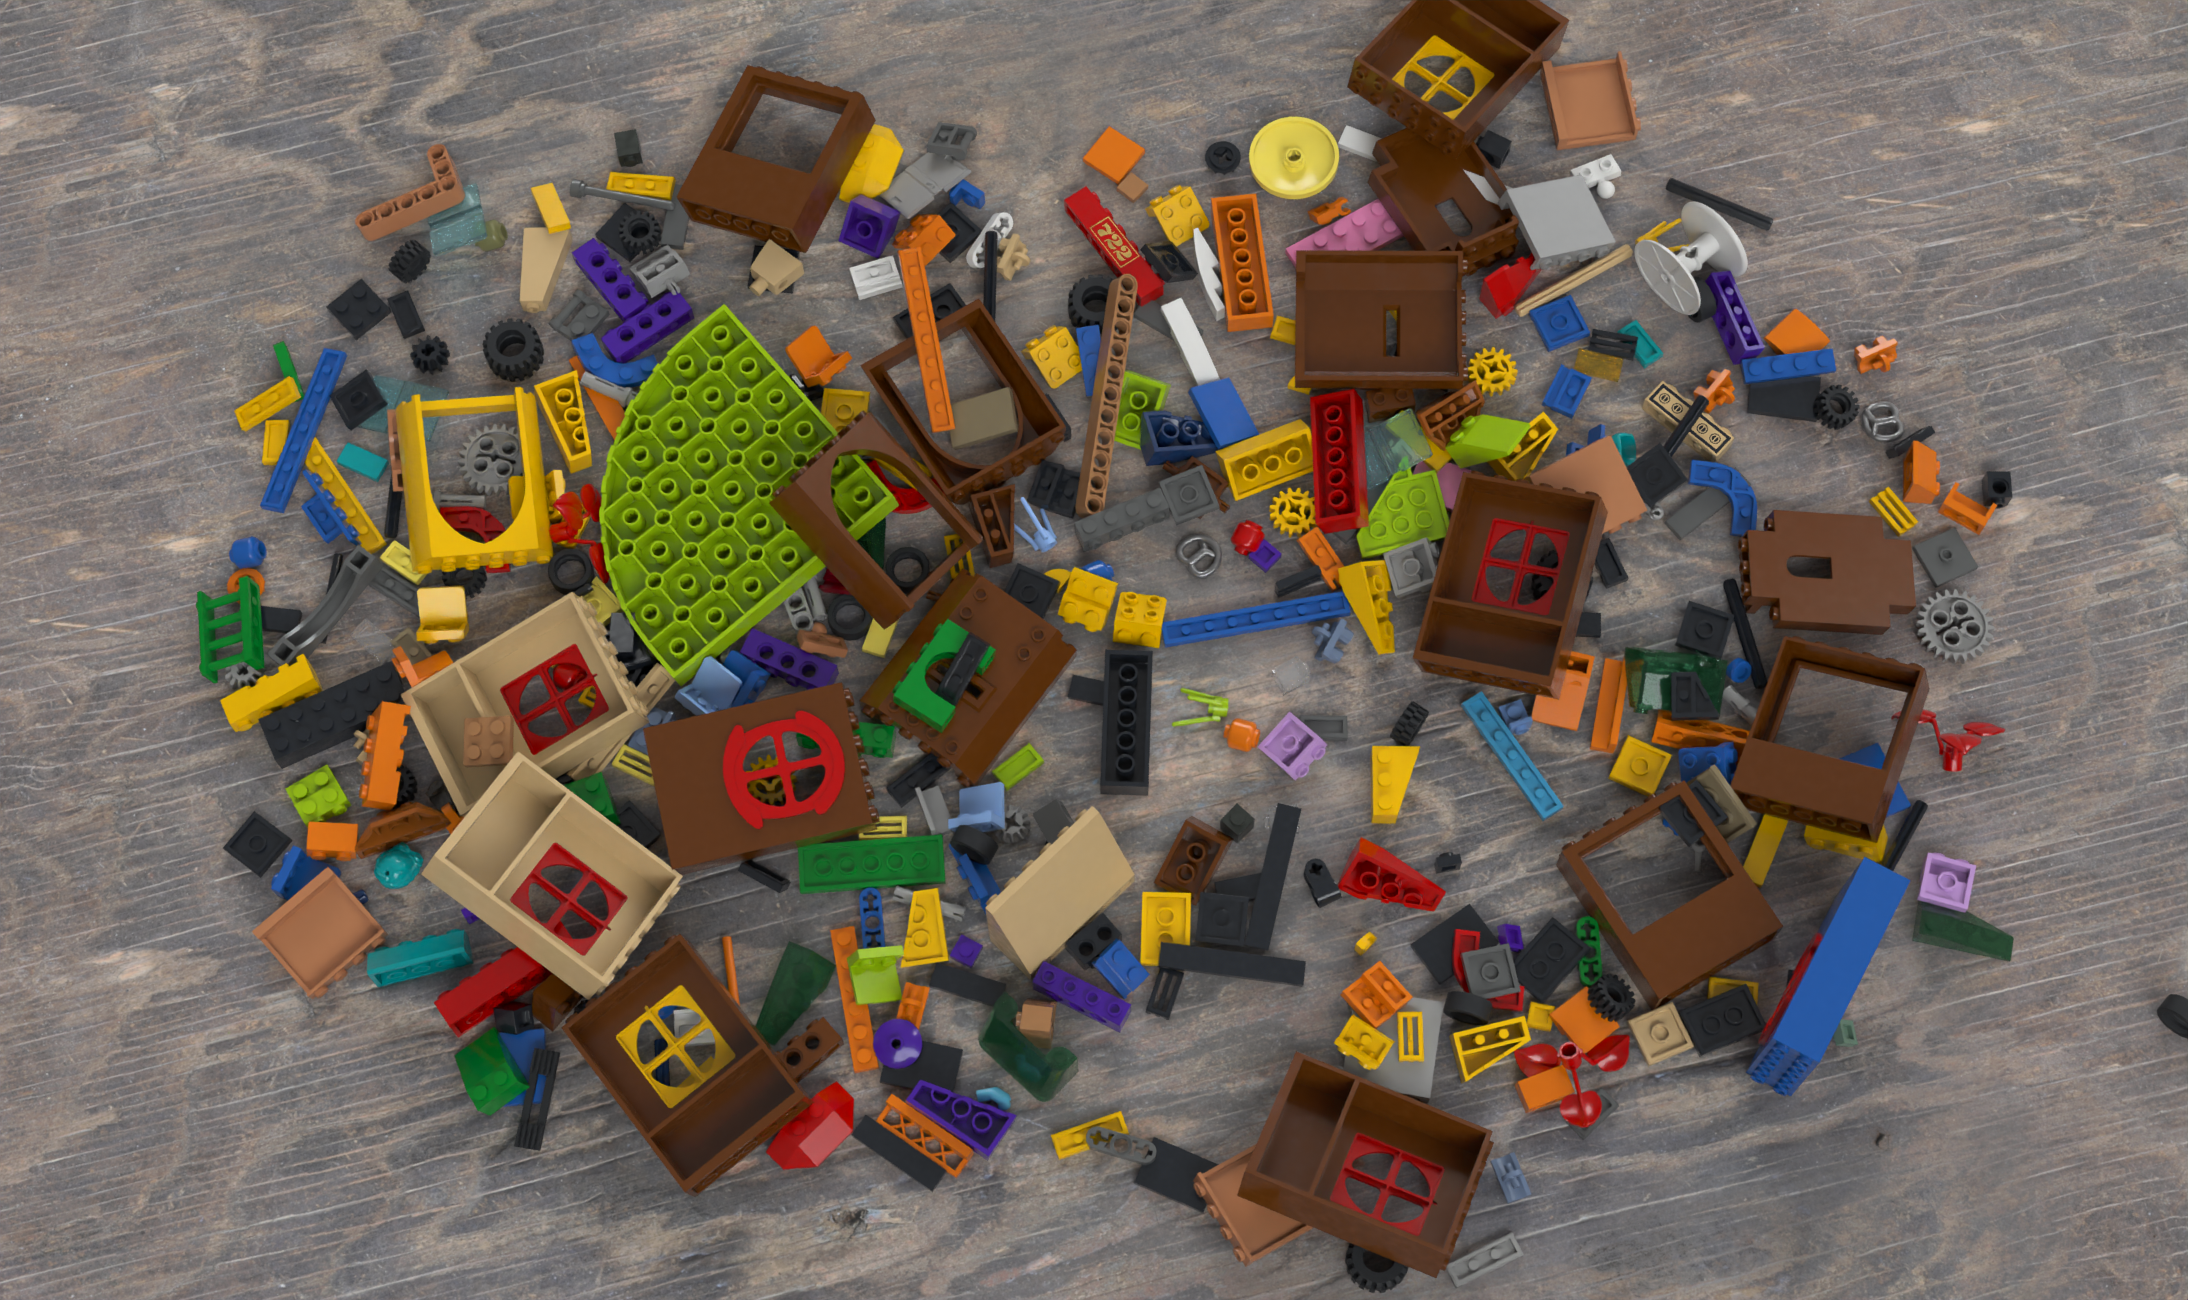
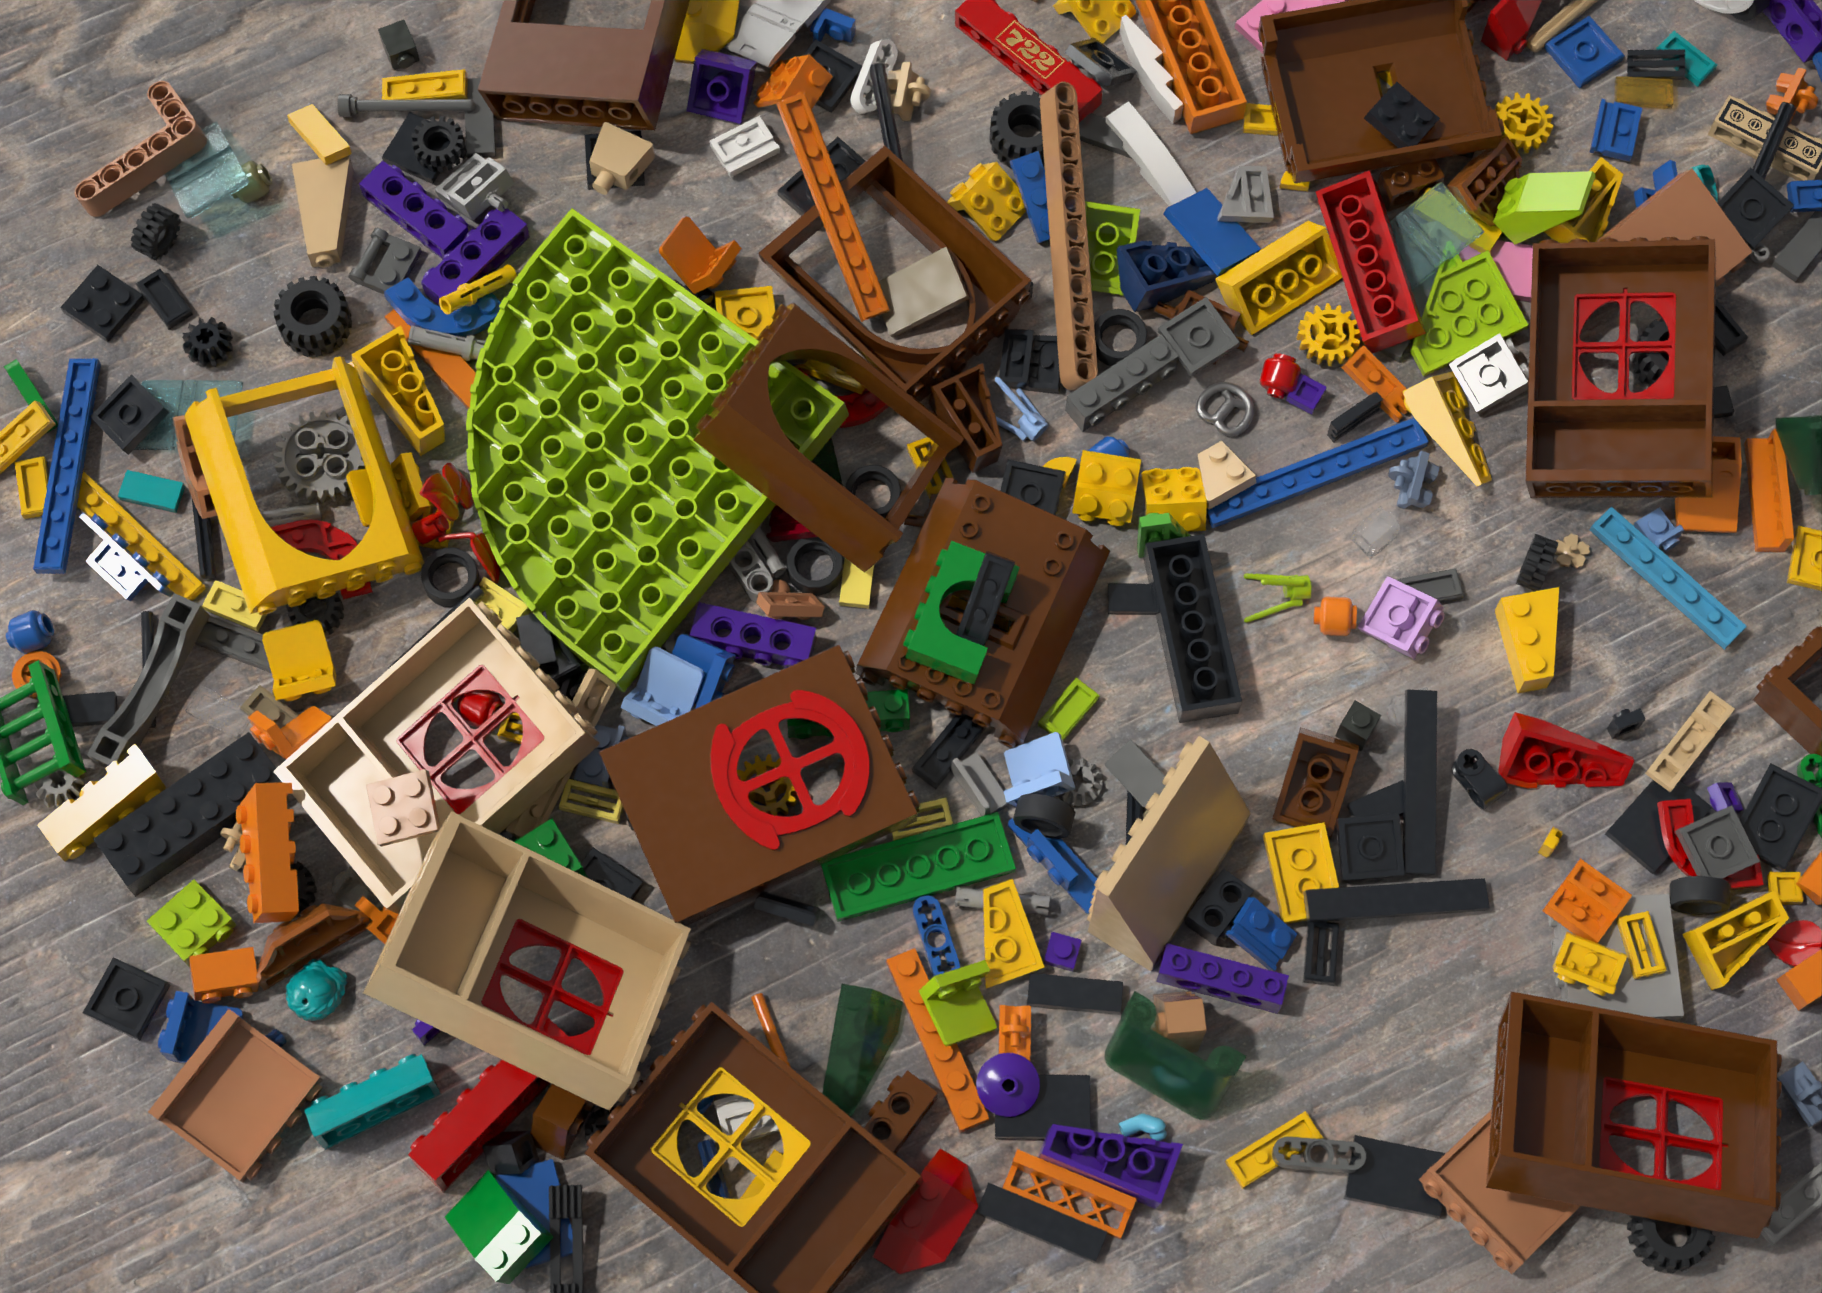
camera: 15 degrees left, 0 degrees up
none -> yellow pin [439,264,517,315]
none -> black tyre [1094,308,1147,366]
none -> bright green wing [1137,513,1191,558]
none -> tan wing [1197,441,1256,510]
none -> light grey wing [1217,166,1274,223]
none -> black plate [1364,81,1440,148]
none -> tan plant [1555,533,1590,569]
none -> tan slope [1645,691,1735,792]

